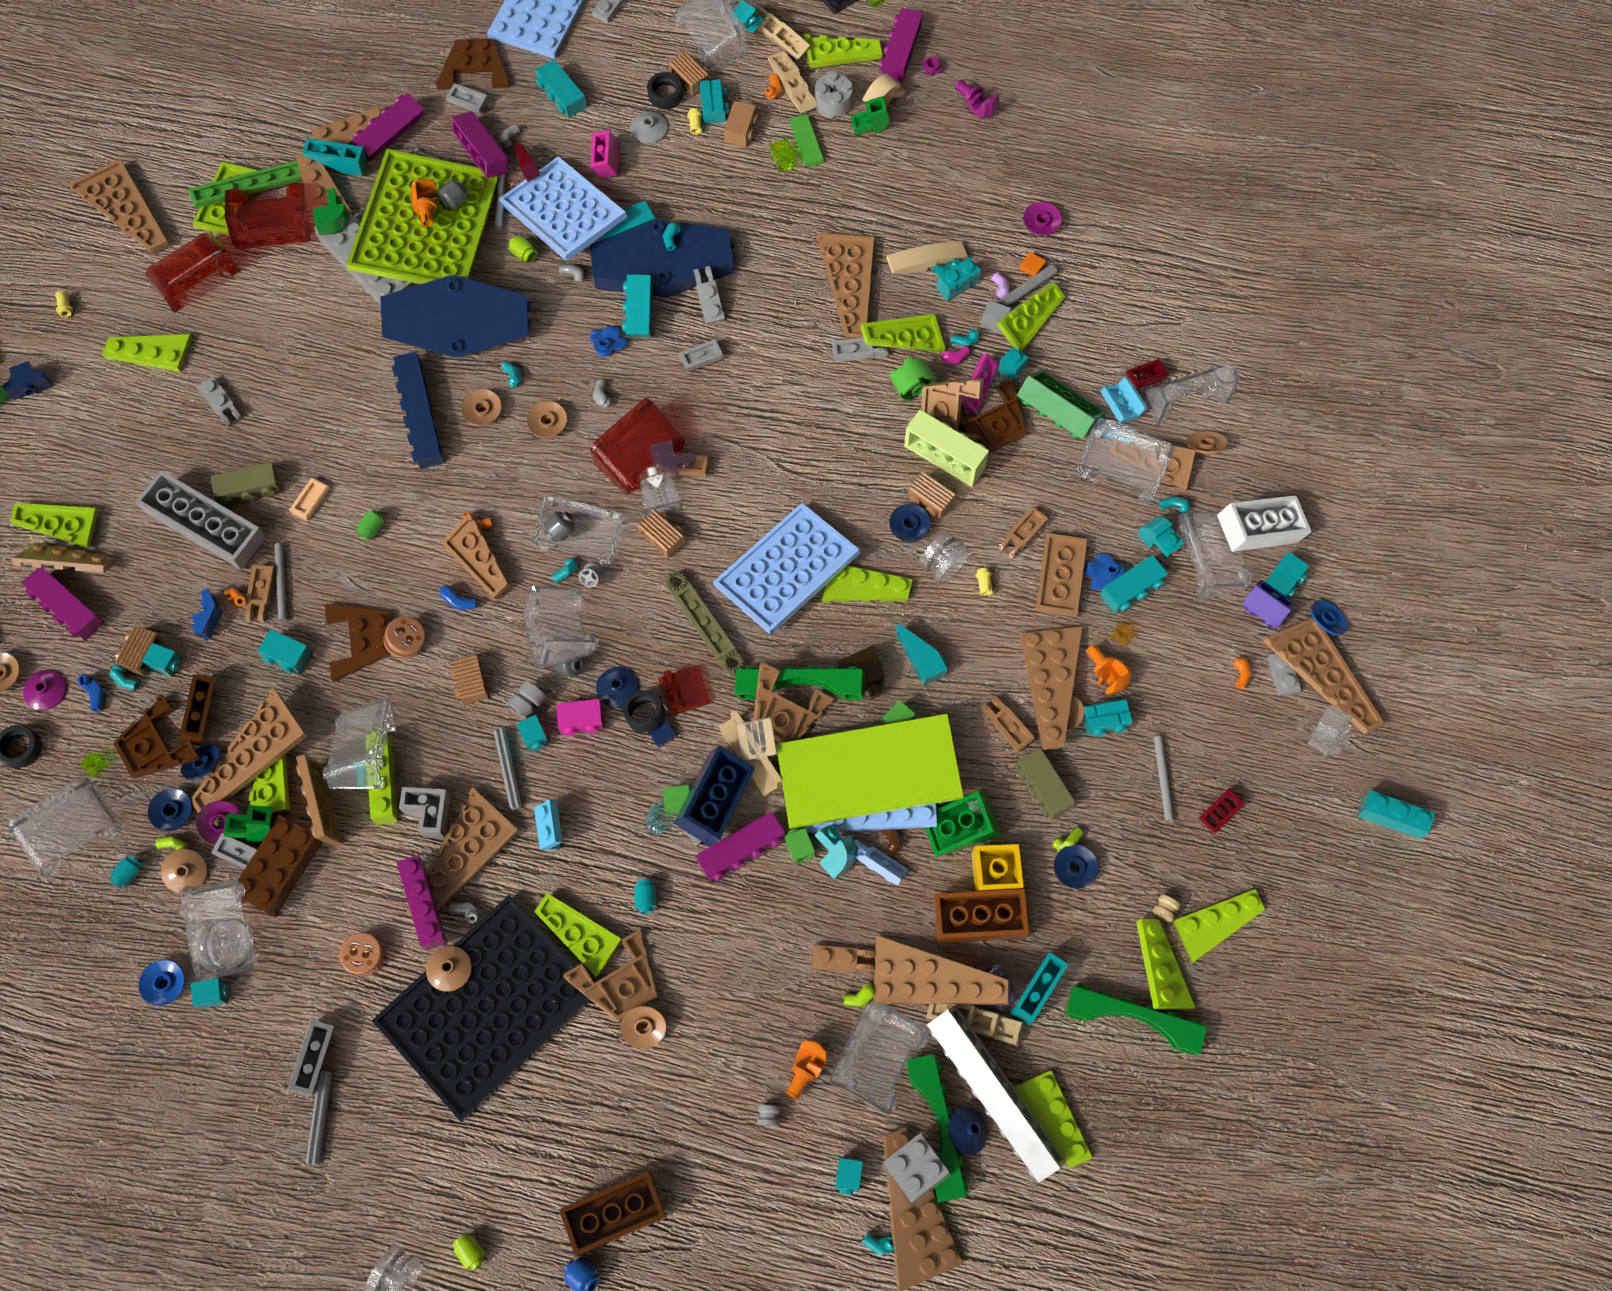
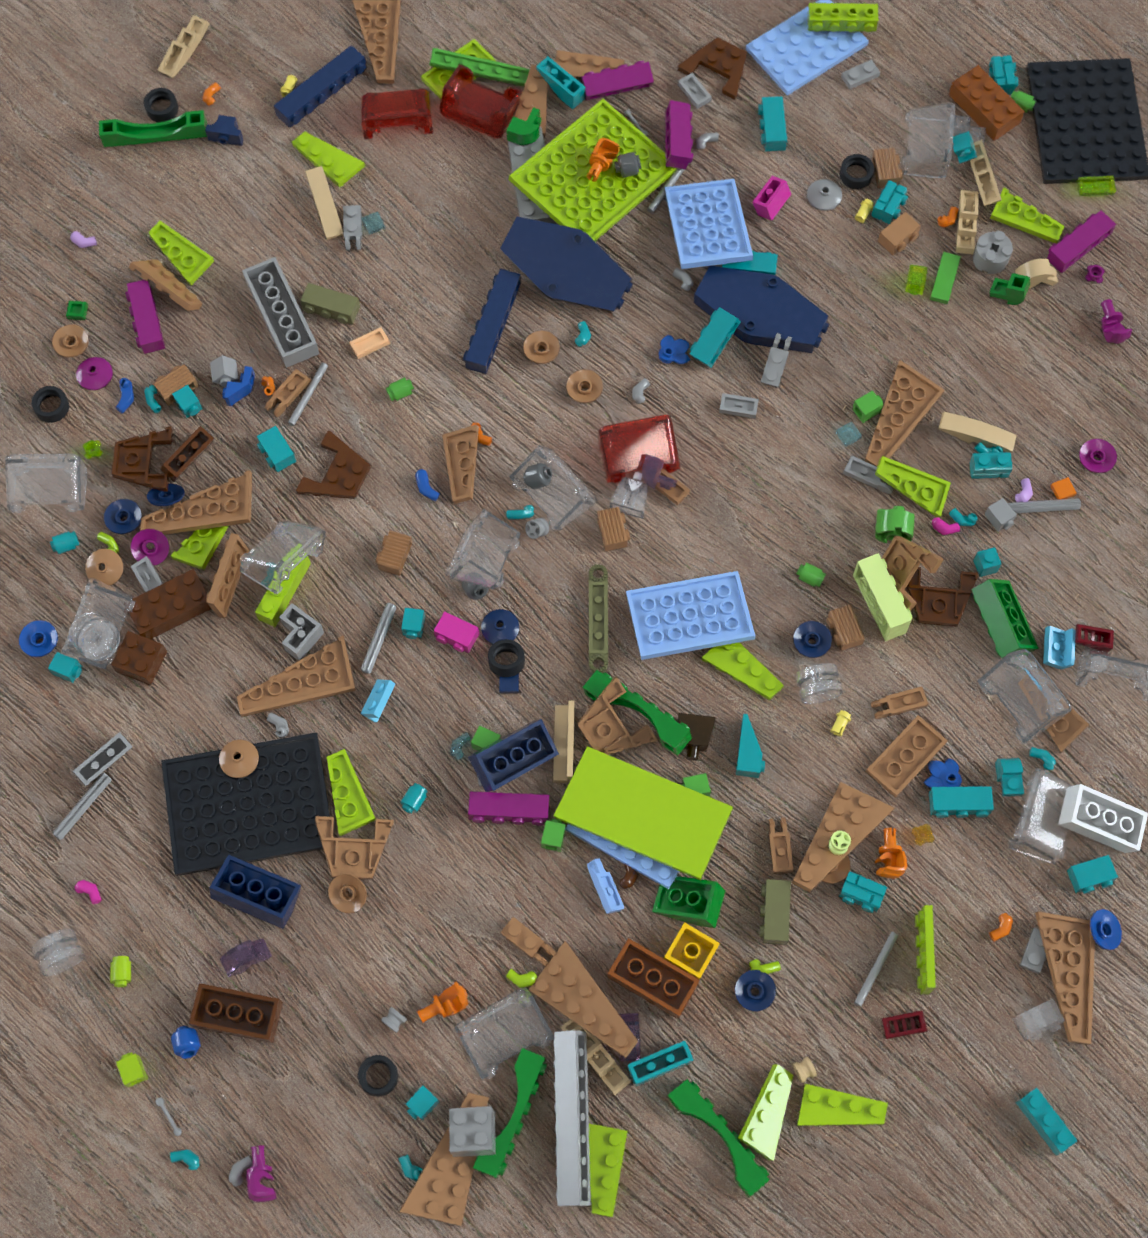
camera: 35 degrees right, 0 degrees up
green brick [224,805,272,843] -> none
nougat head [339,932,385,977] -> none
nougat head [384,617,425,659] -> none
magenta brick [397,855,448,951] -> none
light grey wheel [506,681,547,720] -> none
lime brick [509,235,538,264] -> none
dark red slope [516,143,540,182] -> none
clear red hinge [658,665,711,717] -> none
teal arm [663,222,681,251] -> none
clear piece [736,717,777,761] -> none
brick [815,825,856,879] -> none
dark blue dish [948,1107,987,1155] -> none
dark pink plate [961,353,999,414] -> none
lime wing [995,282,1065,352] -> none
medium nougat dish [1187,431,1228,455] -> none
brick [1242,580,1295,629] -> none
none -> dark pink arm [74,880,102,904]
none -> reddish brown brick [111,631,167,686]
none -> dark blue slope [209,855,301,929]
none -> light grey brick [210,355,238,387]
none -> clear purple brick [220,938,272,977]
none -> dark blue brick [274,45,367,128]
none -> tan slope [305,166,344,240]
none -> black tyre [358,1055,399,1097]
none -> clear light blue tile [362,211,385,235]
none -> bright green brick [796,562,826,587]
none -> yellowish green wheel [828,831,851,855]
none -> clear light blue tile [836,421,862,447]
none -> bright green brick [852,391,883,423]
none -> lime plate [915,905,936,995]

